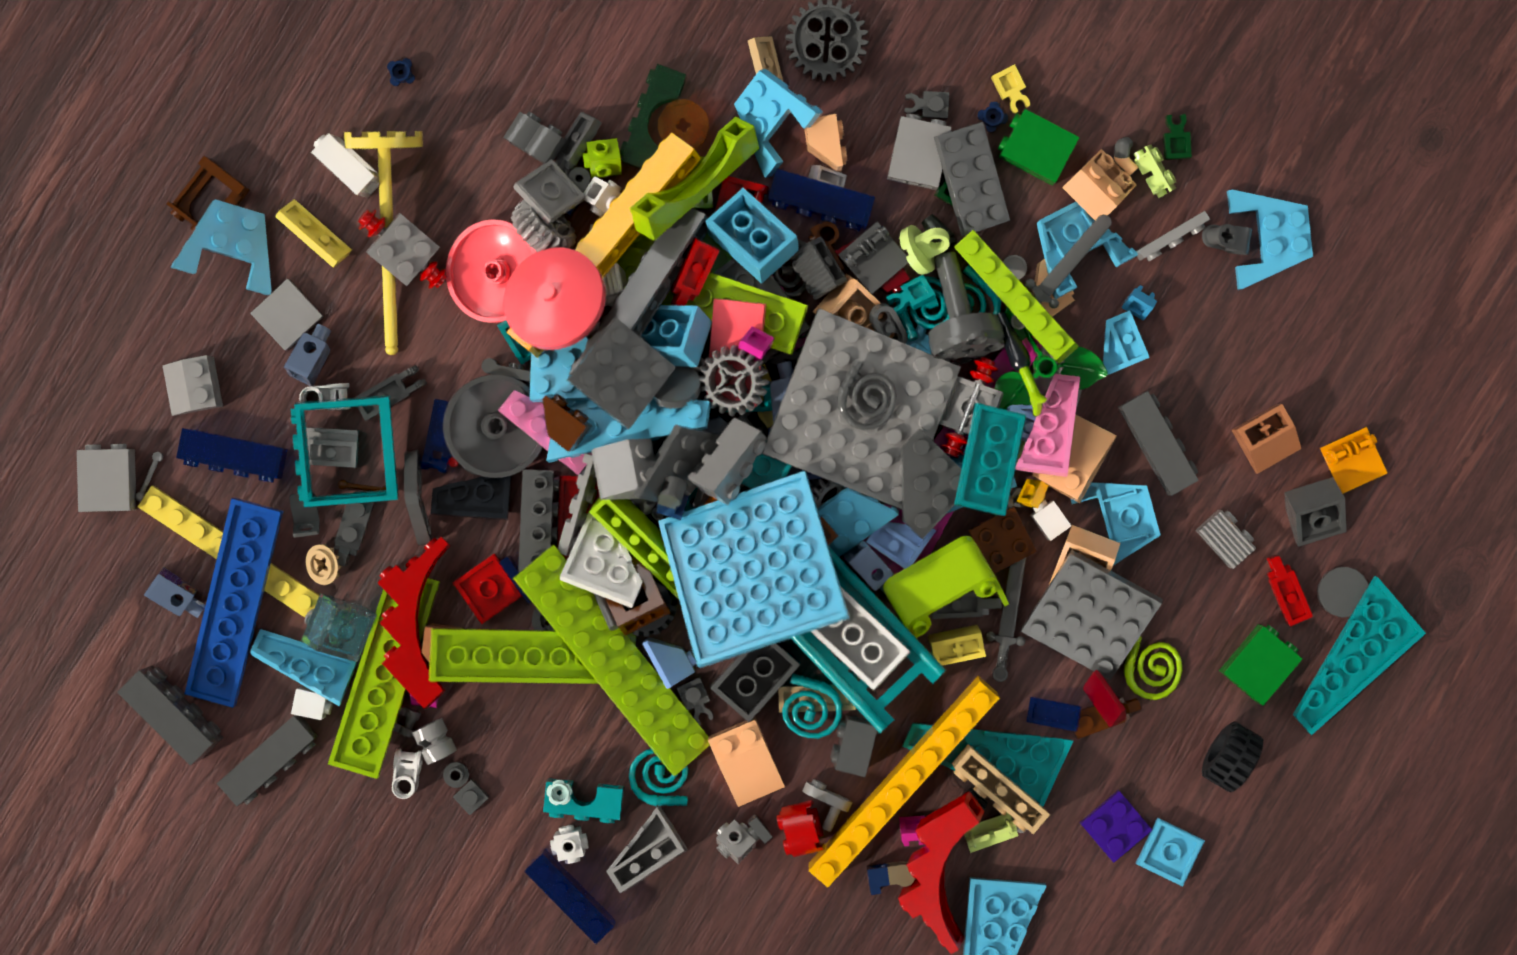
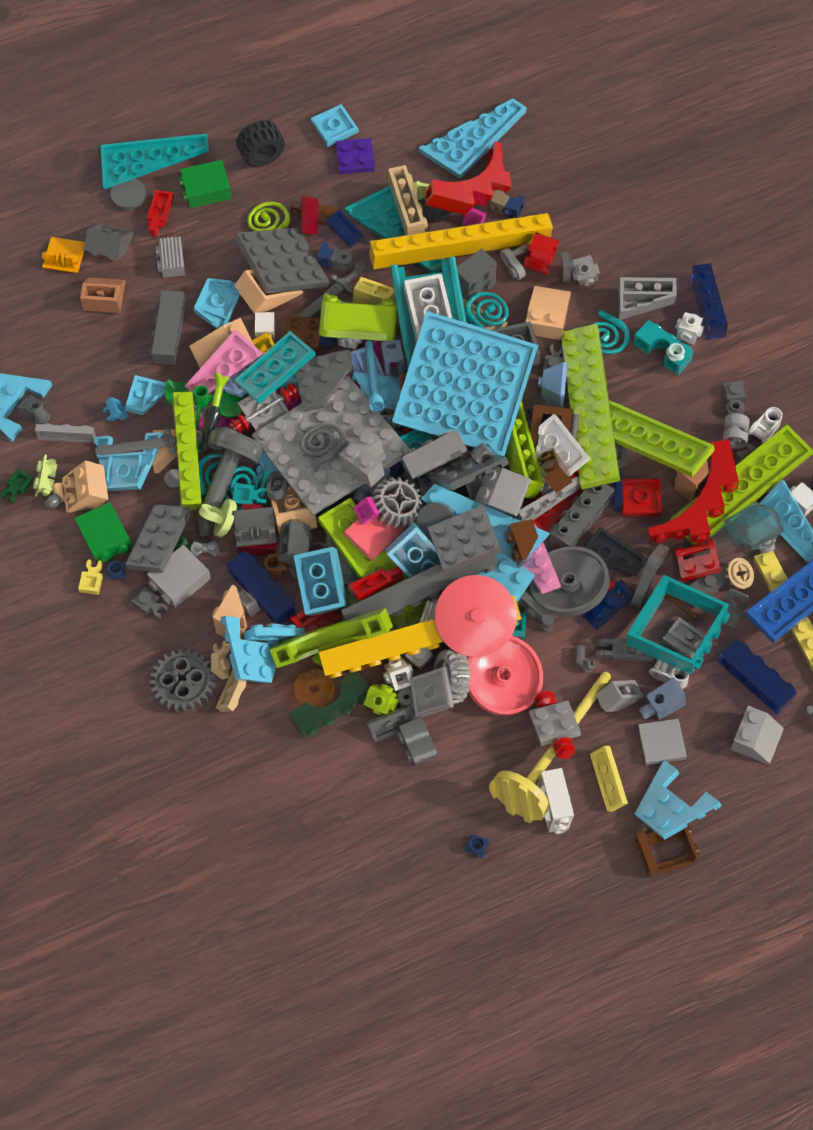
camera: 140 degrees left, 25 degrees down
none -> dark grey piece [190,540,220,557]
none -> tan plate [211,641,230,680]
none -> medium azure plate [243,625,305,641]
none -> leg [317,242,352,271]
none -> light grey brick [339,428,385,487]
none -> medium azure piece [365,340,385,412]
none -> reddish brown slope [537,448,572,493]
none -> dark grey arm [575,645,596,672]
none -> light grey slope [596,680,644,712]
none -> red plate [675,538,722,582]

